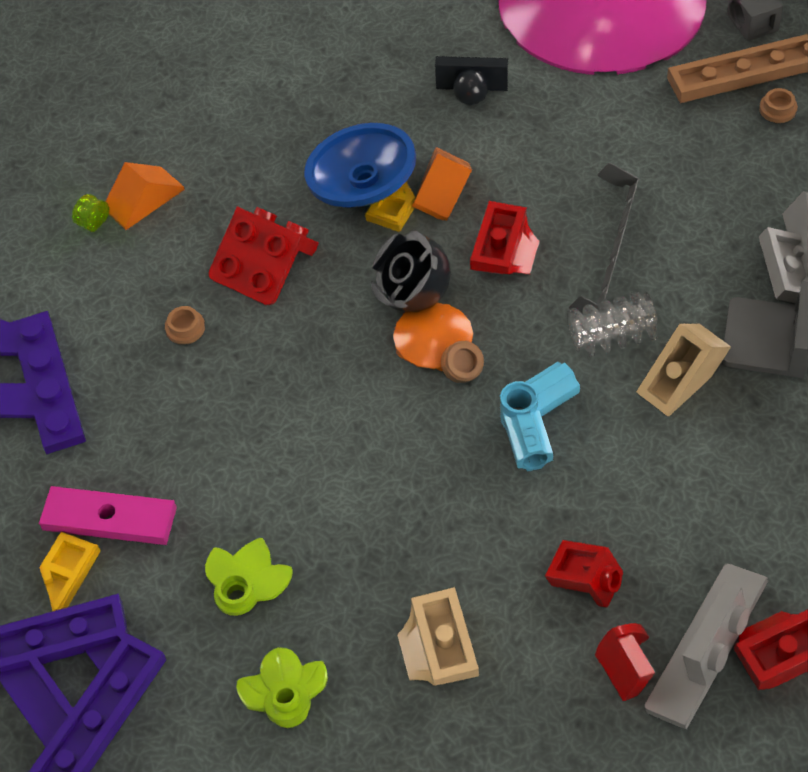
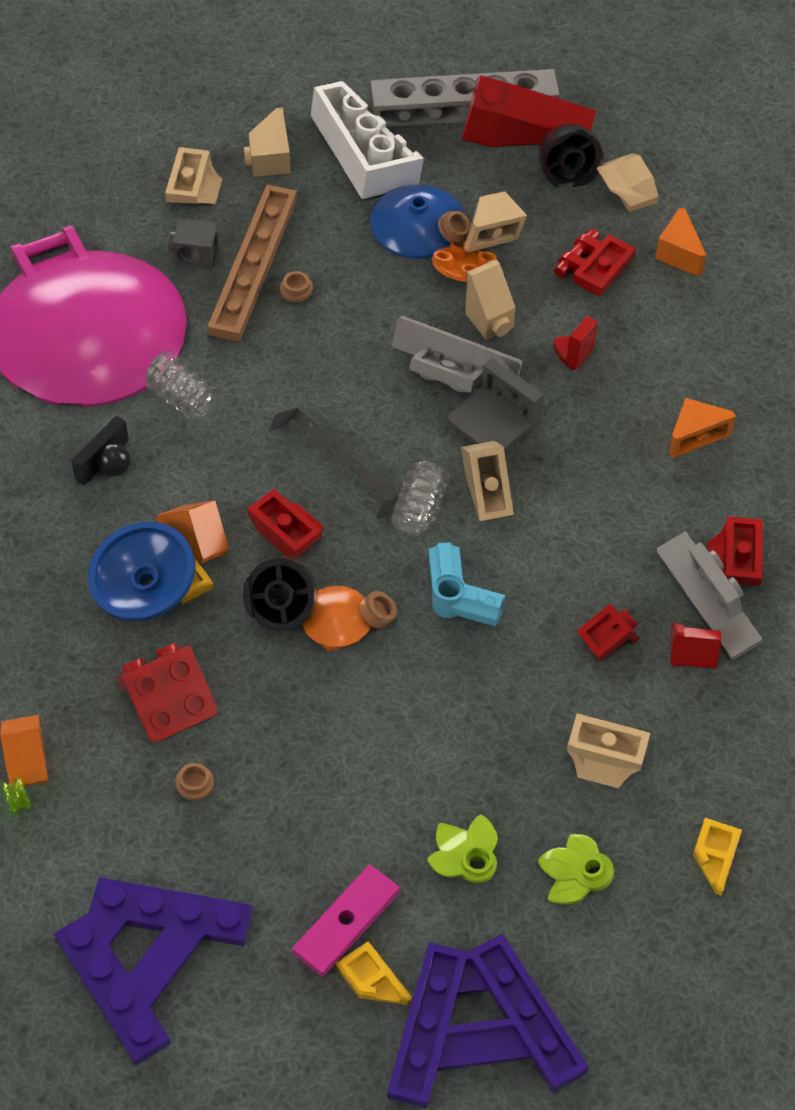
camera: 65 degrees left, 0 degrees up
none -> clear piece [146,351,222,421]

